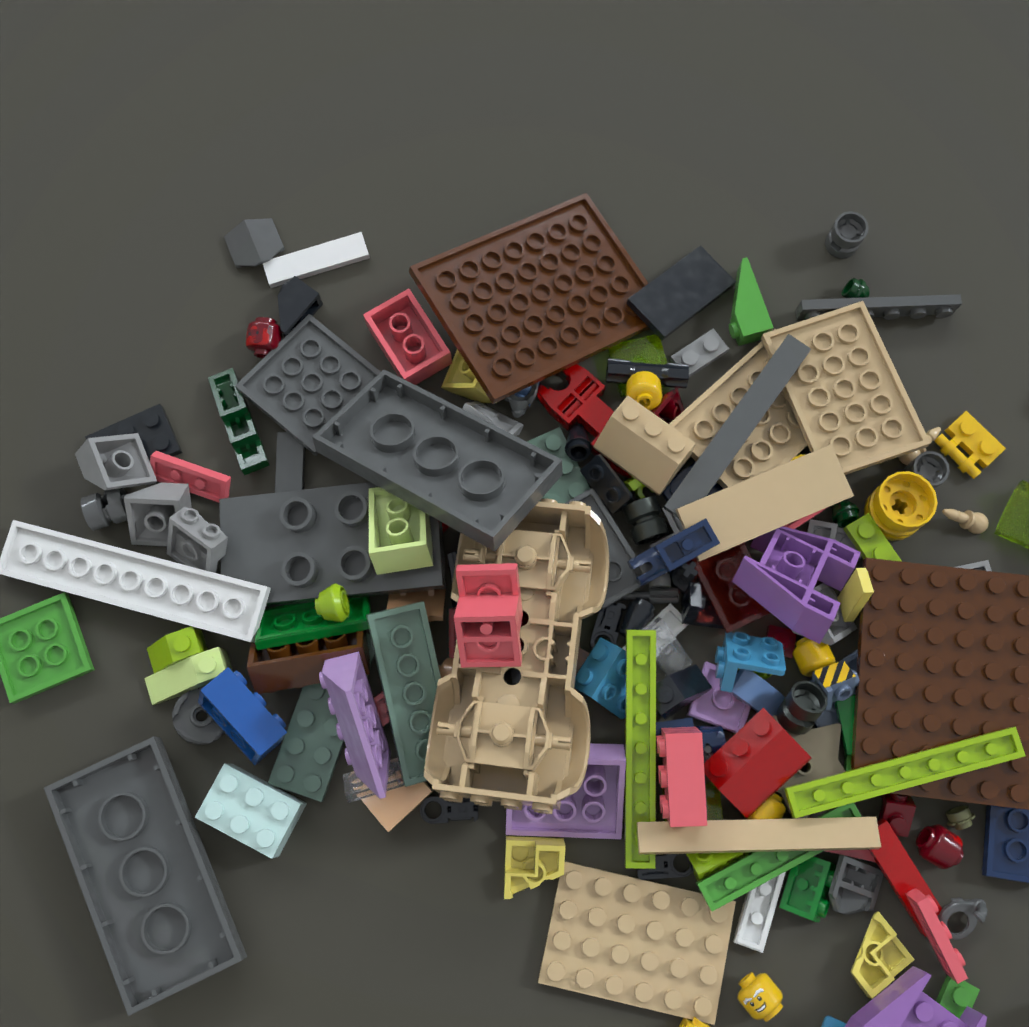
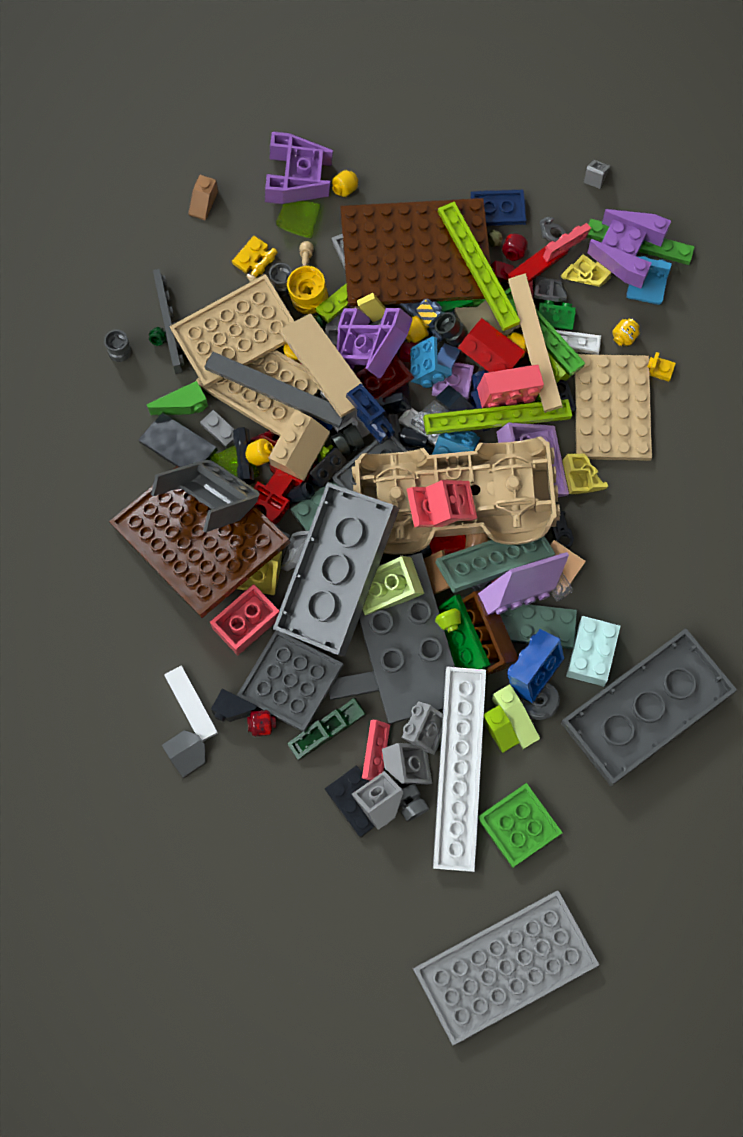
camera: 100 degrees left, 5 degrees down
none -> dark grey windscreen [151,460,260,532]

